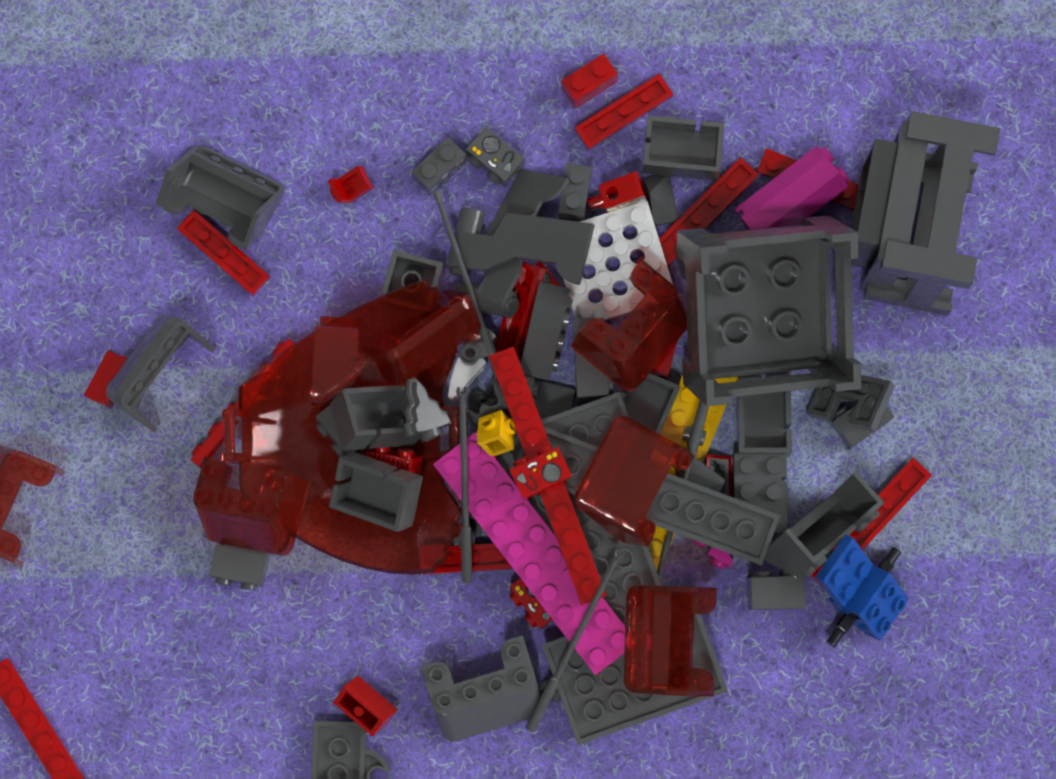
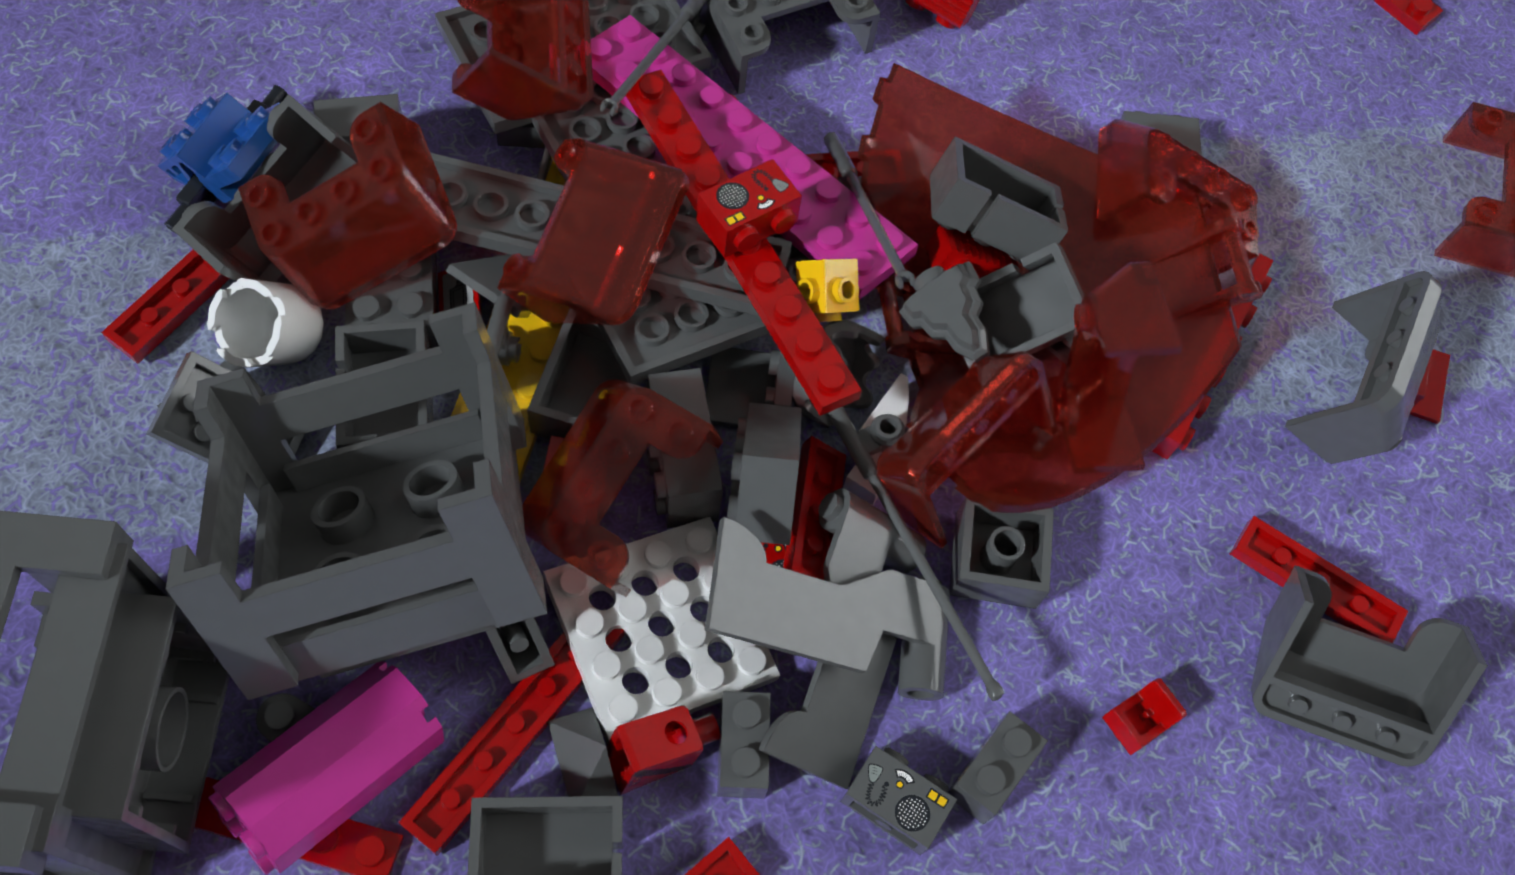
camera: 160 degrees right, 15 degrees down
none -> white cylinder [207,278,324,368]
none -> clear red windscreen [238,102,457,310]

